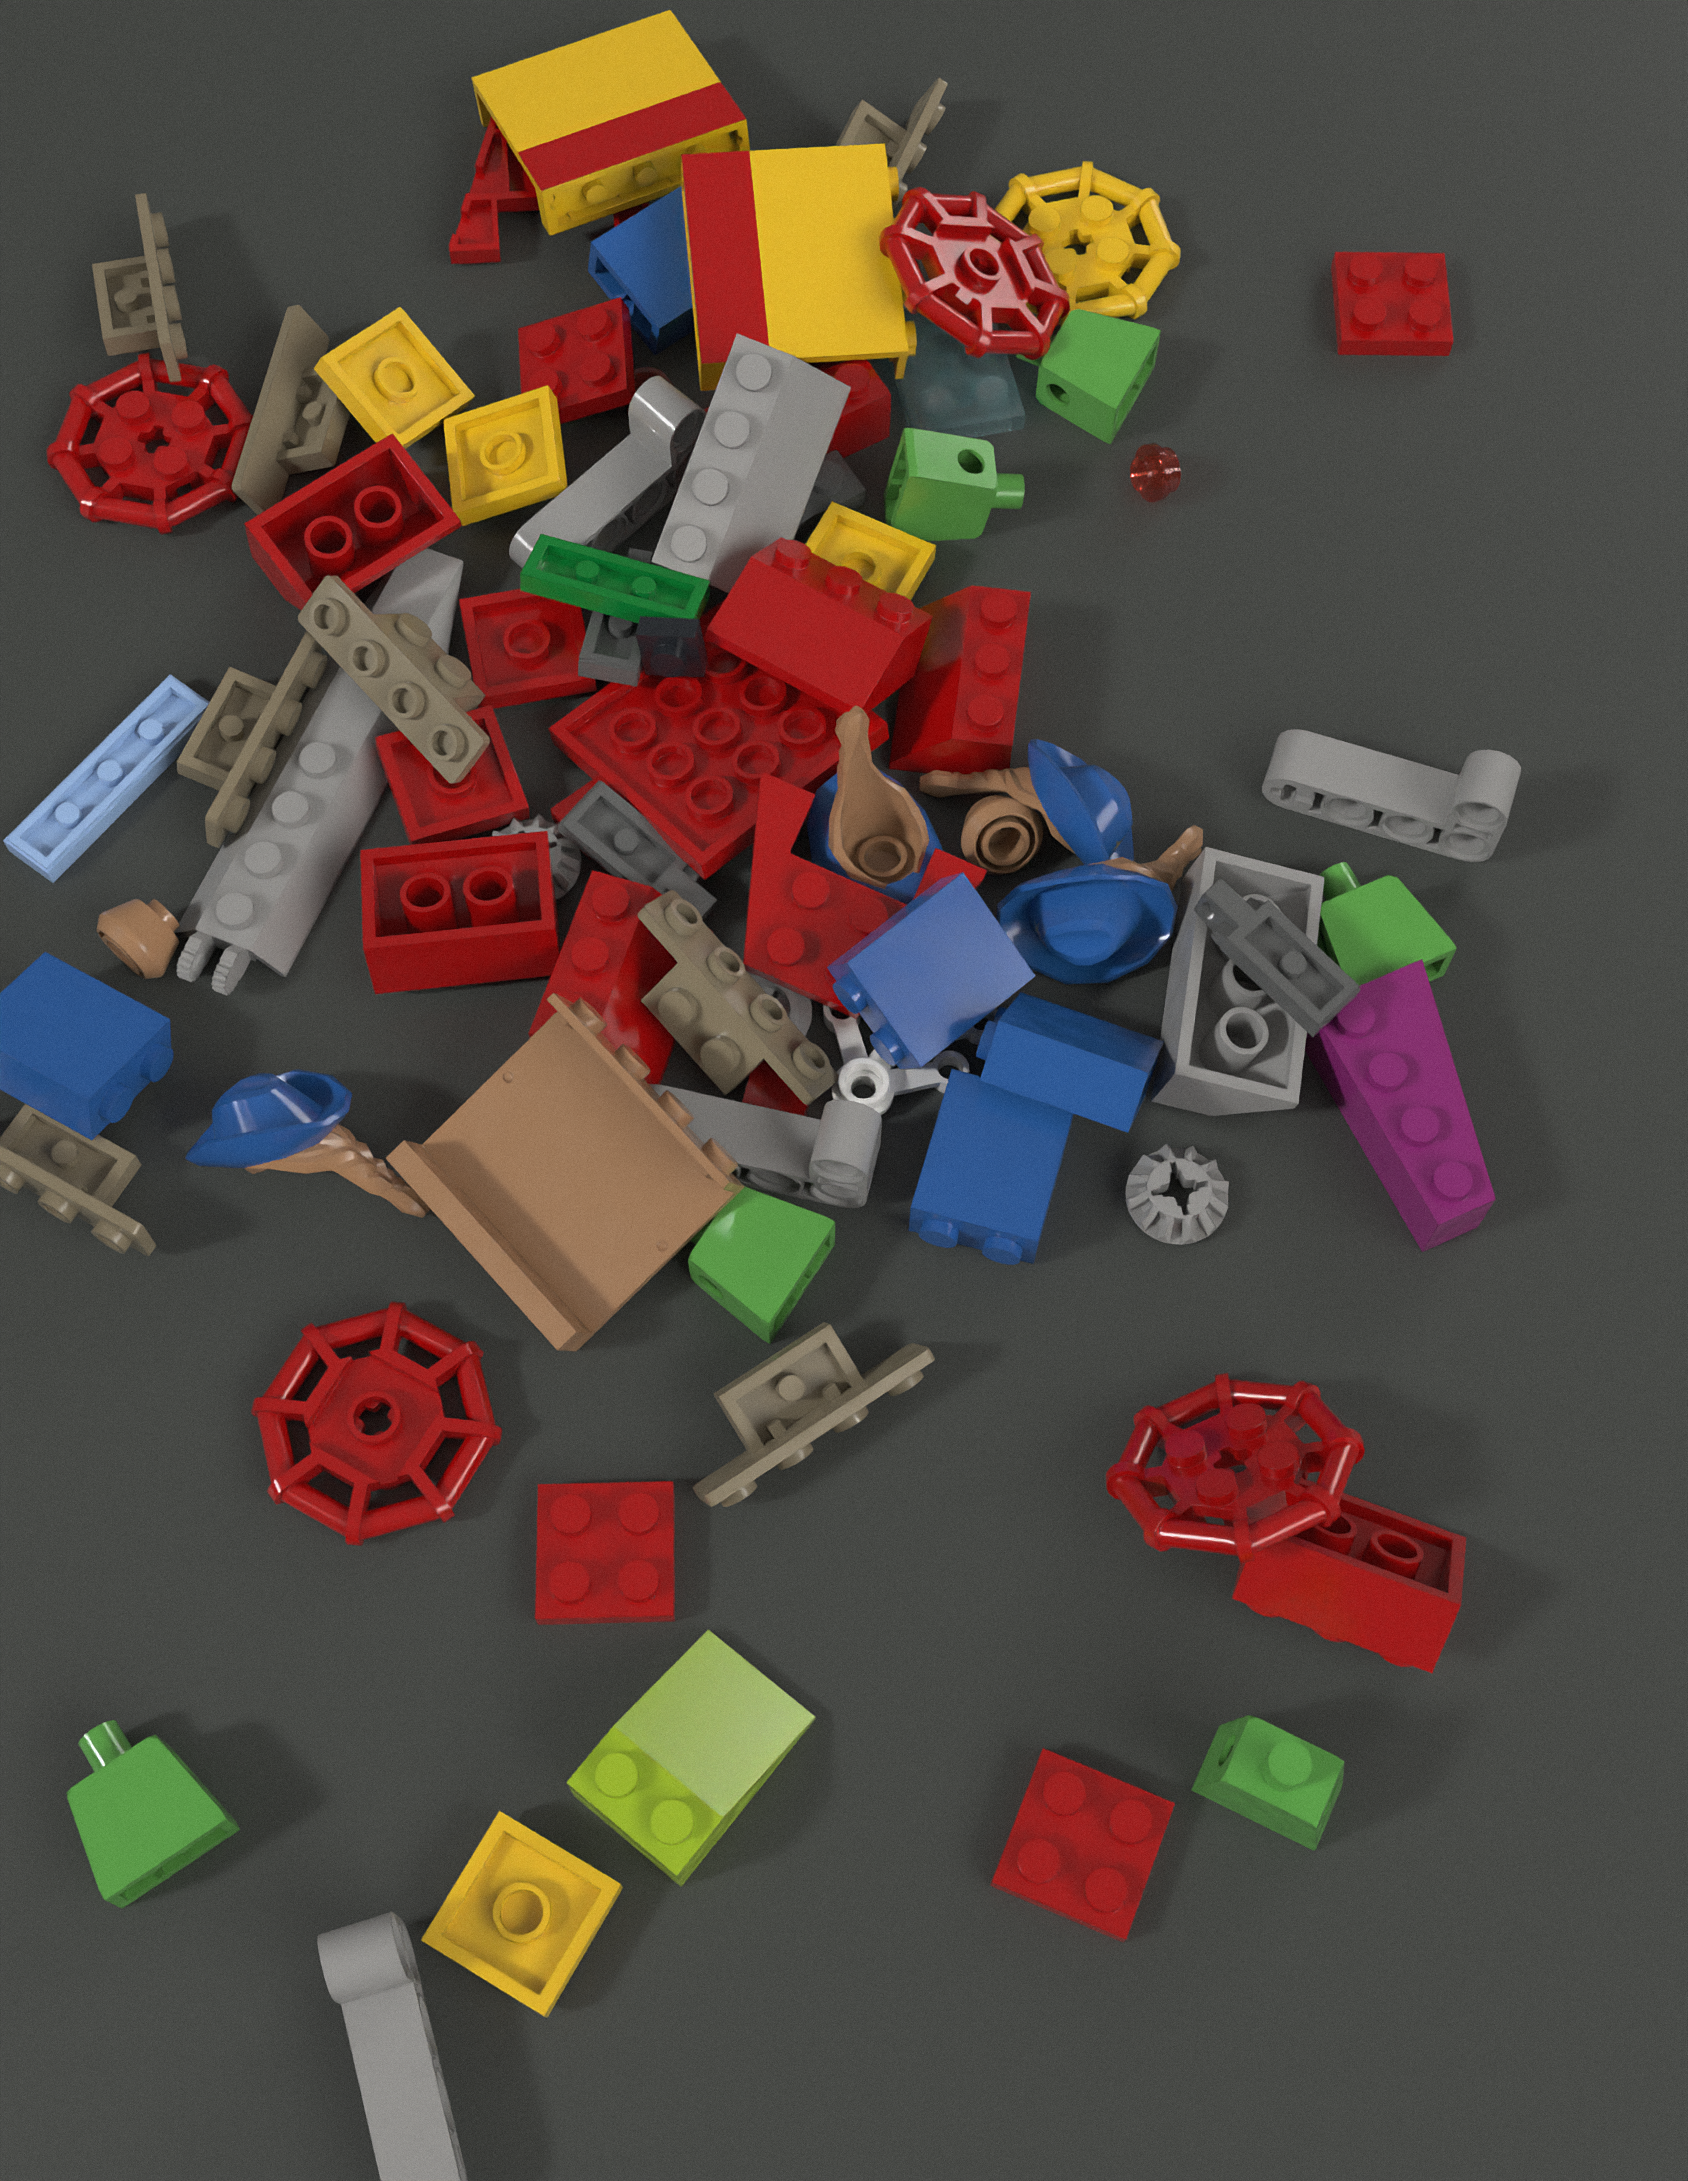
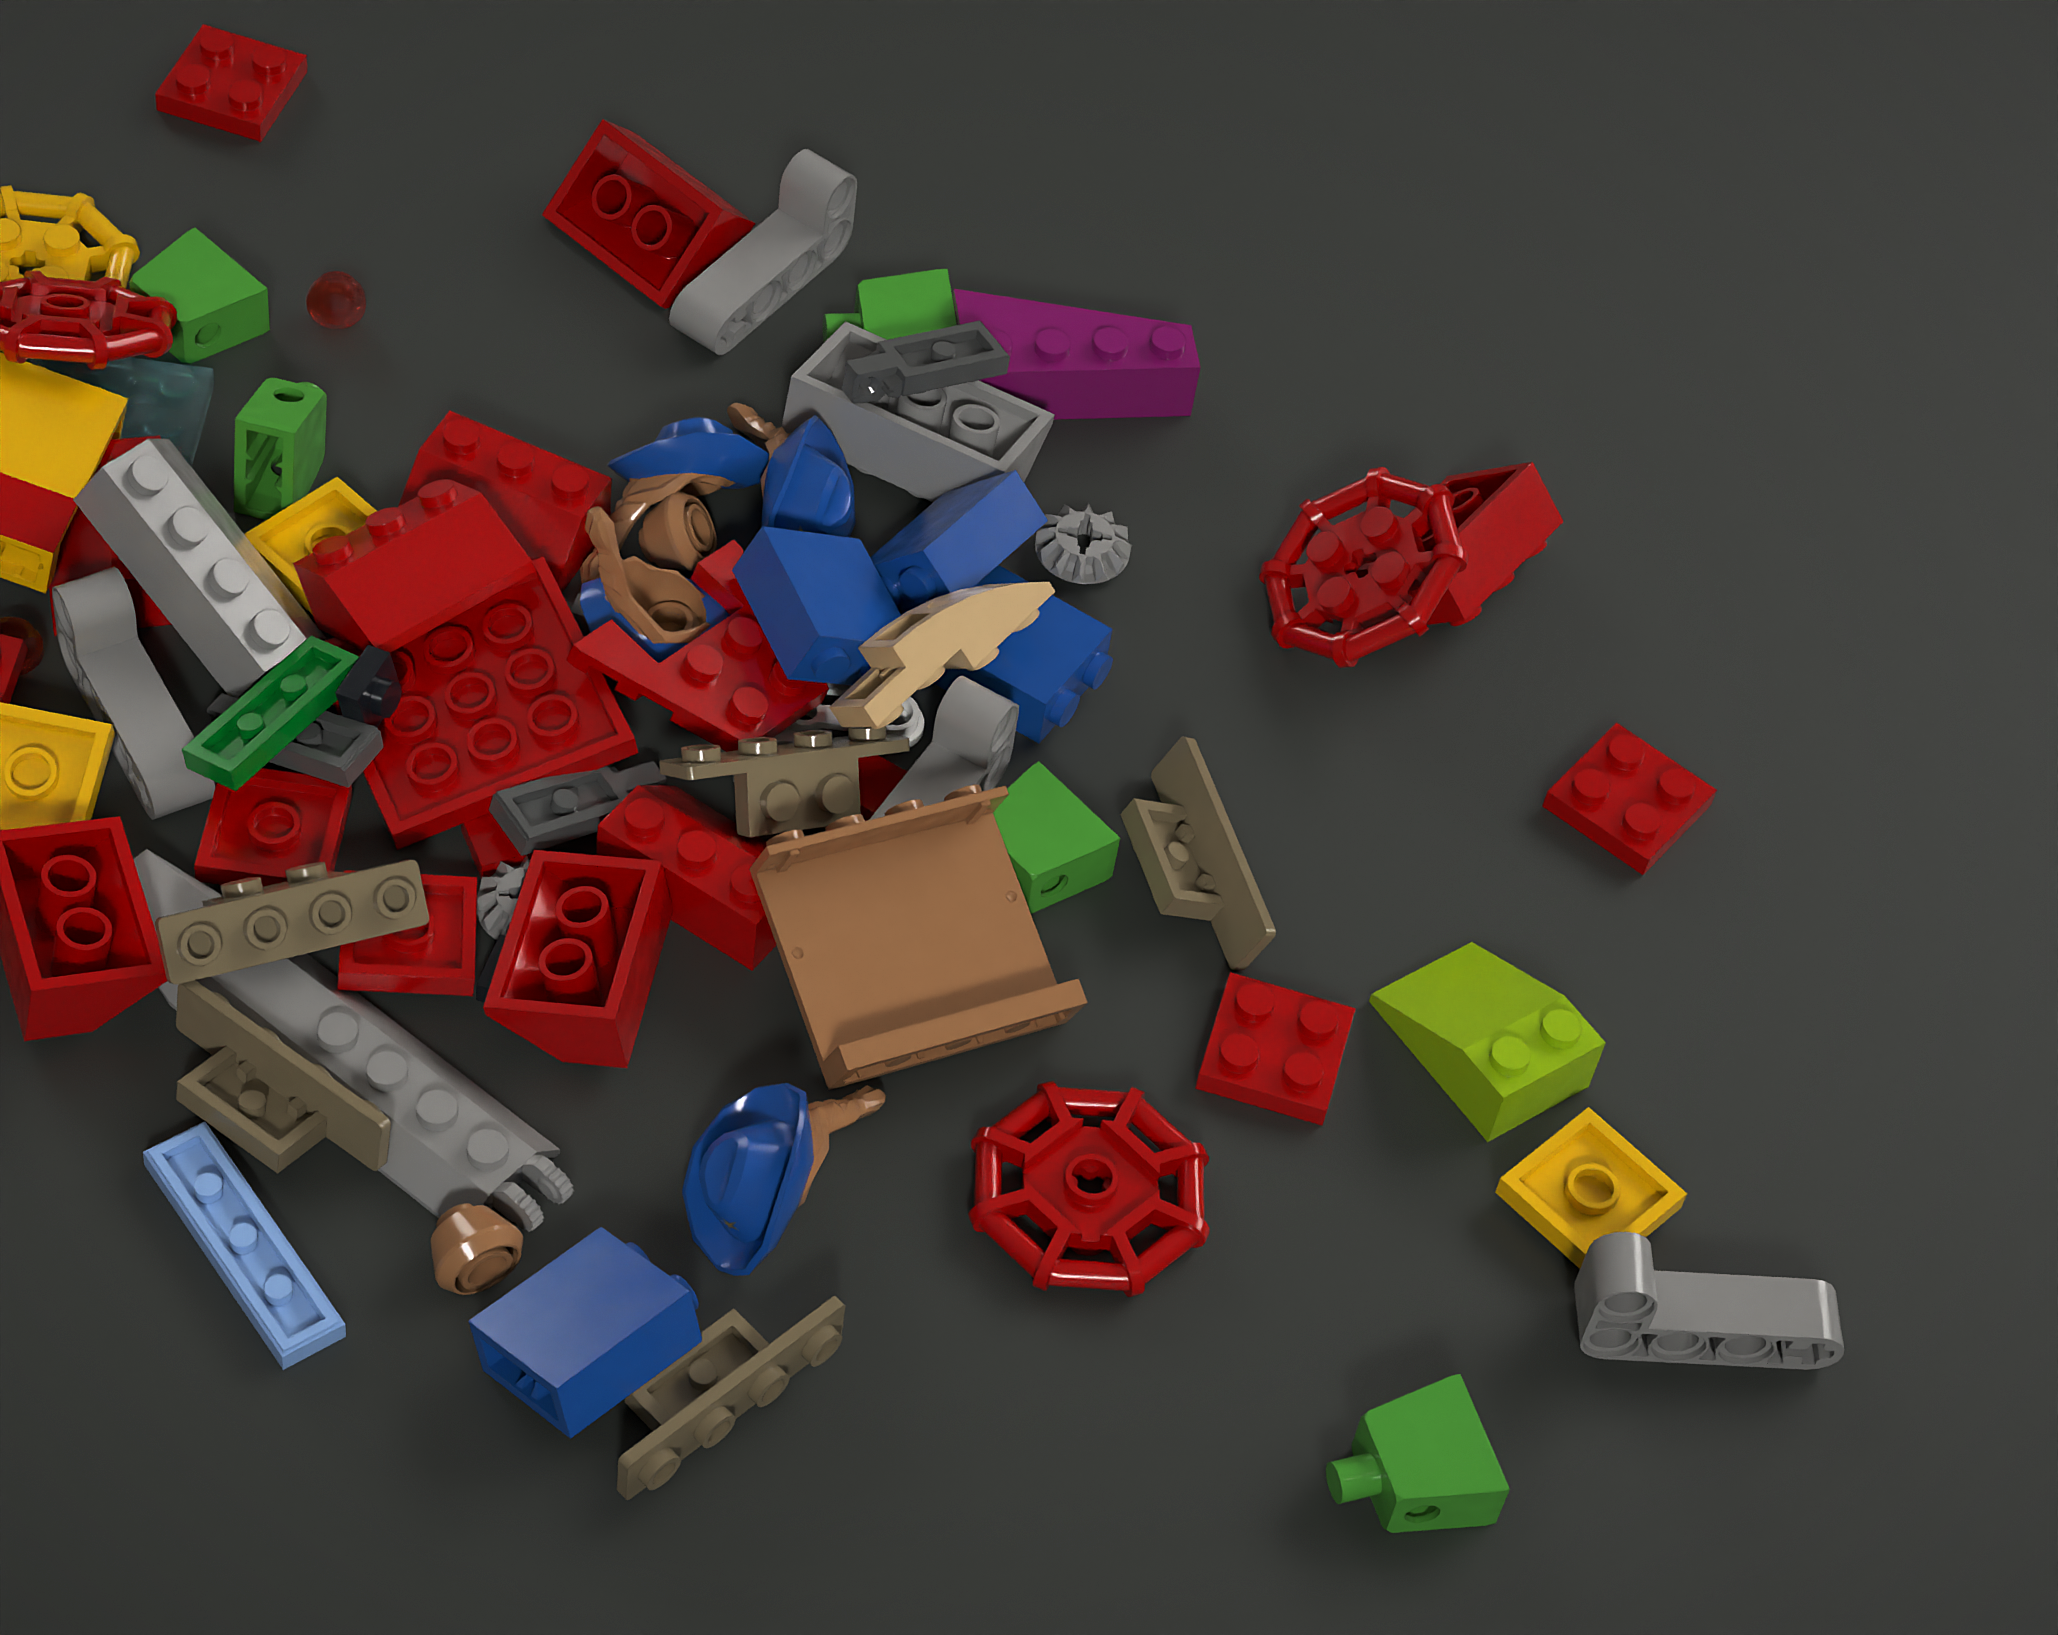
camera: 80 degrees left, 15 degrees down
bright green torso [1191,1715,1344,1851] -> none
none -> red slope [542,119,756,309]
none -> tan slope [829,582,1055,729]

